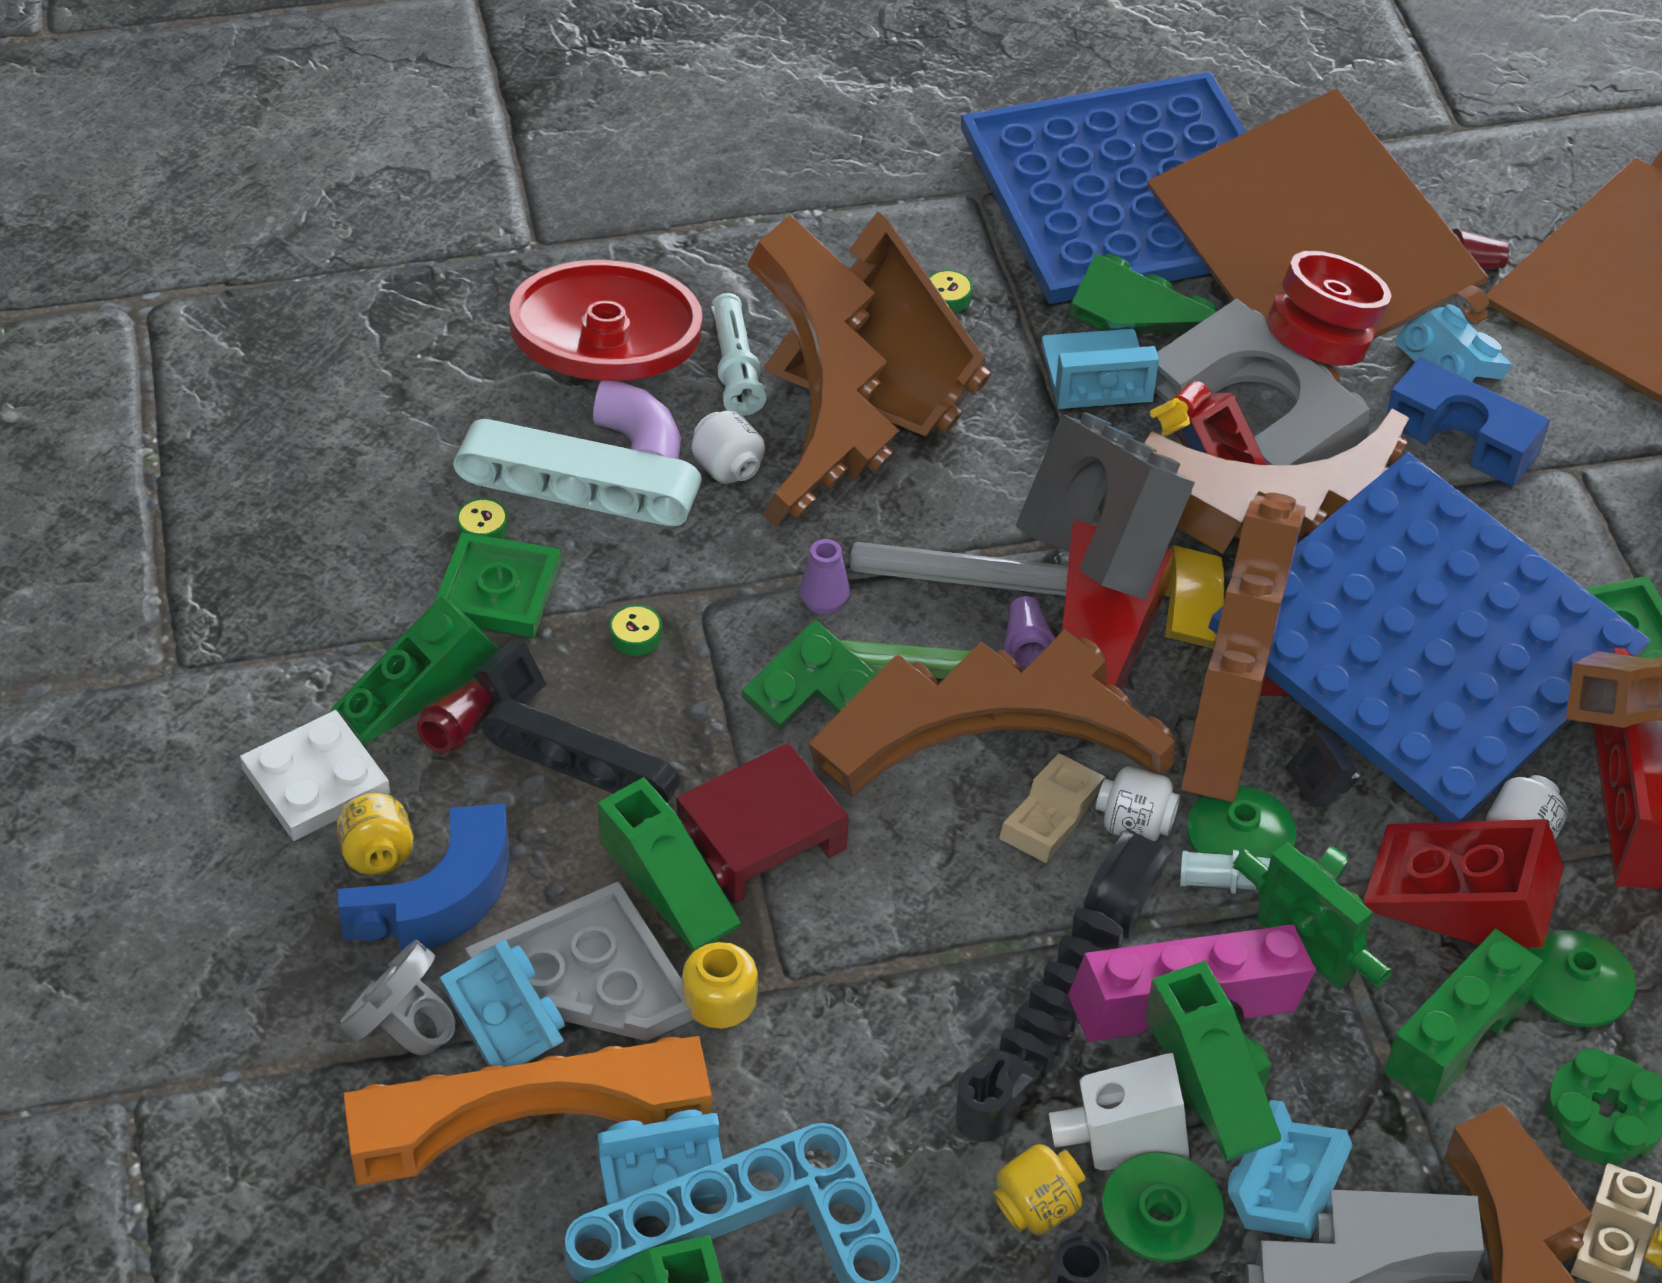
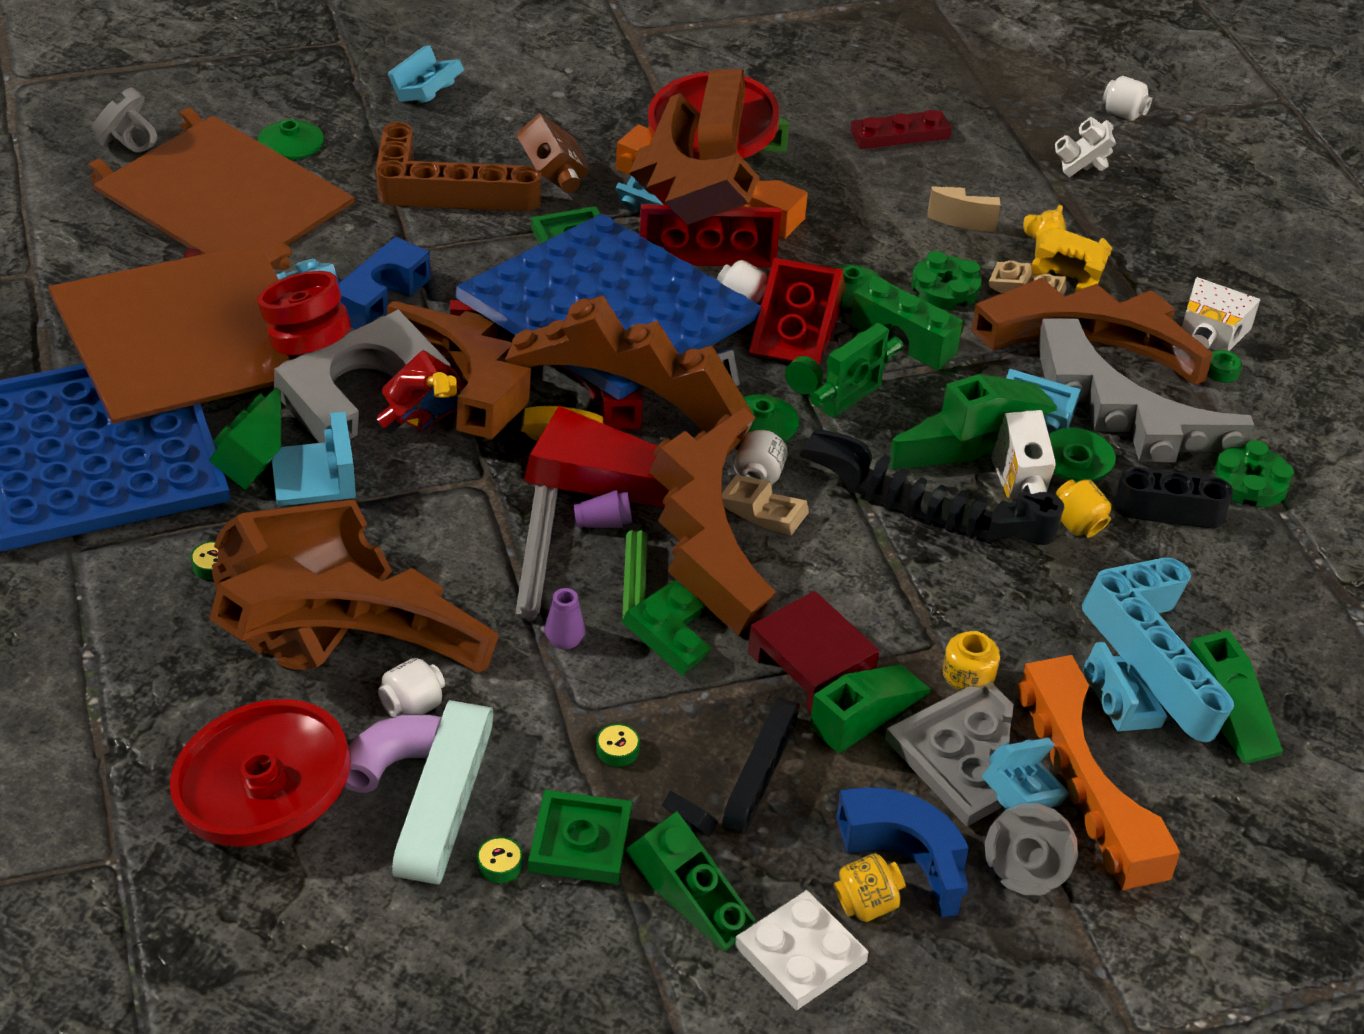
camera: 95 degrees left, 5 degrees down
dark red cone [416,681,491,753] -> none
light aqua pin [711,293,766,416] -> none
dark grey arch [1015,412,1195,600] -> none
dark pink arch [1068,925,1316,1042] -> none
light aqua axle [1180,850,1270,895] -> none

